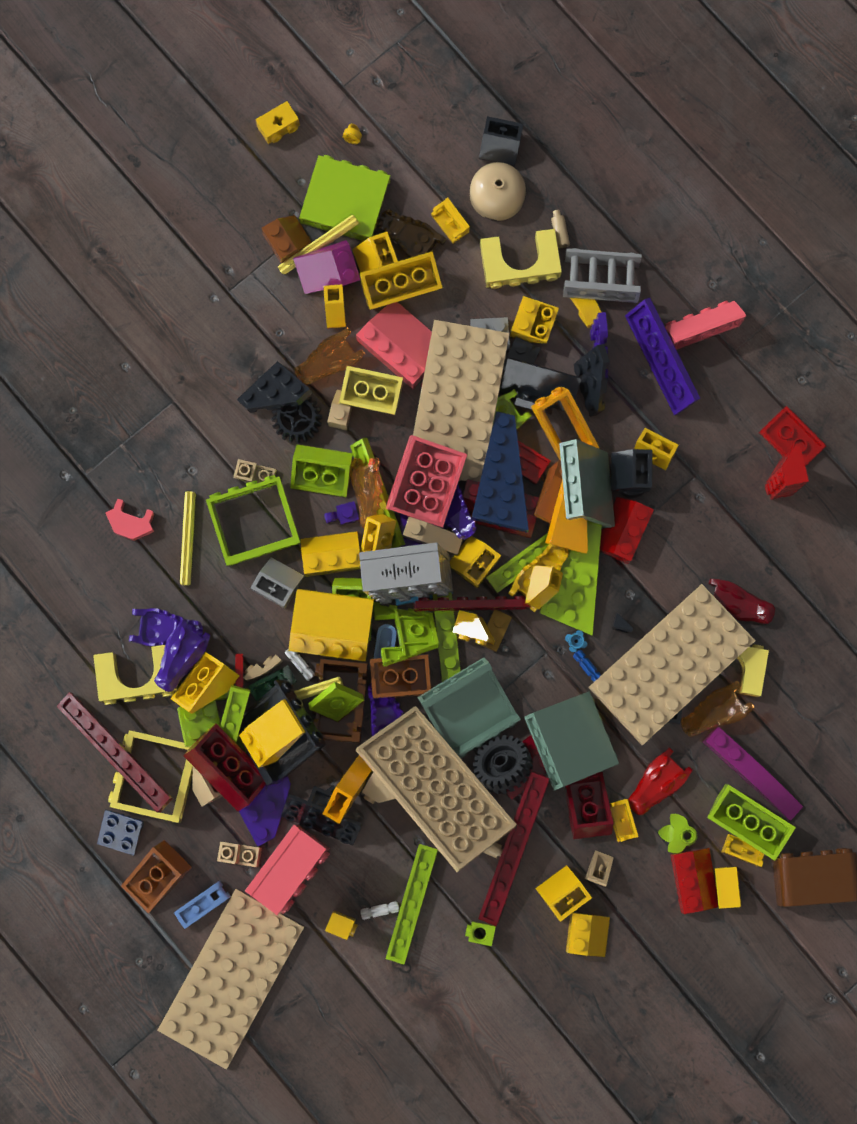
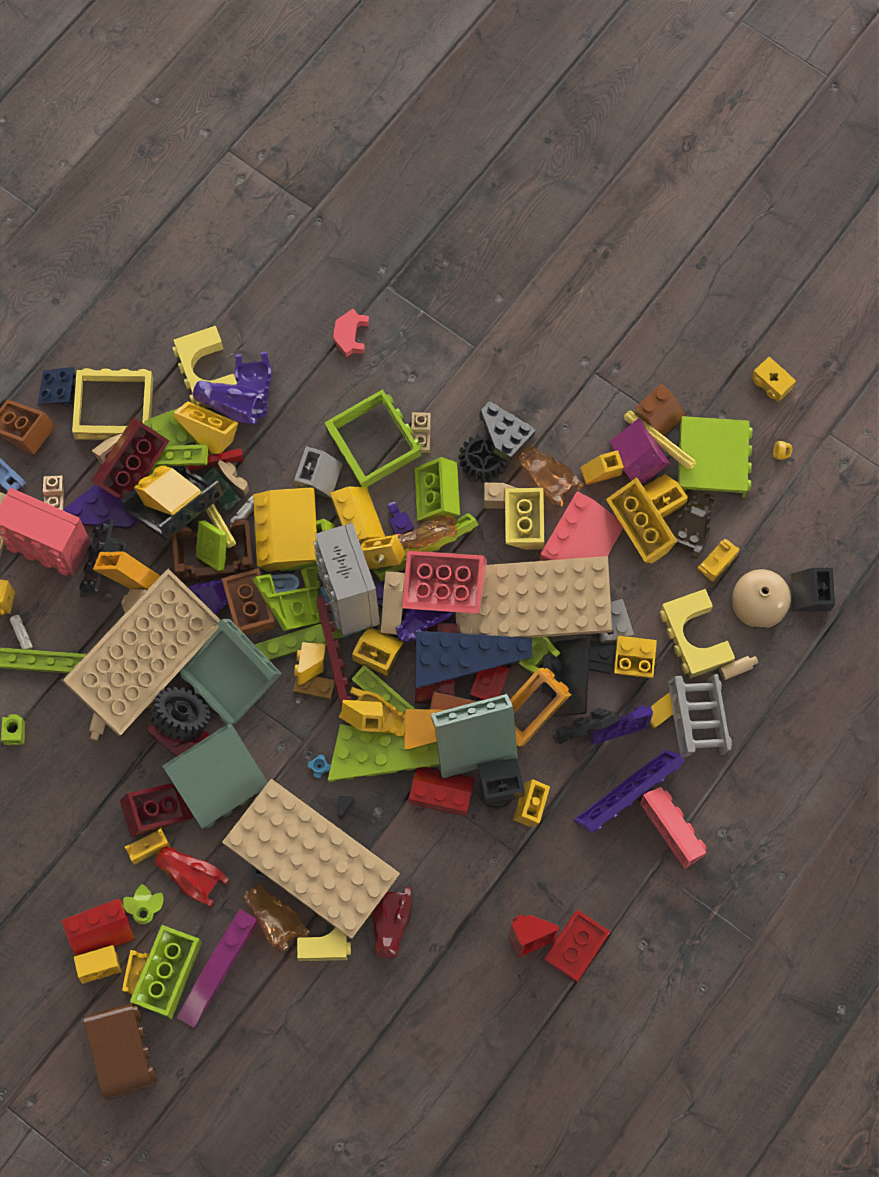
camera: 80 degrees right, 10 degrees down
dark red plate [56,692,173,813] -> none
light yellow axle [180,491,196,586] -> none
dark red plate [478,771,551,926] -> none
yellow slope [535,865,592,922] -> none
yellow slope [566,912,610,957] -> none
blue axle [573,650,601,682] -> none
tan slope [585,850,614,887] -> none

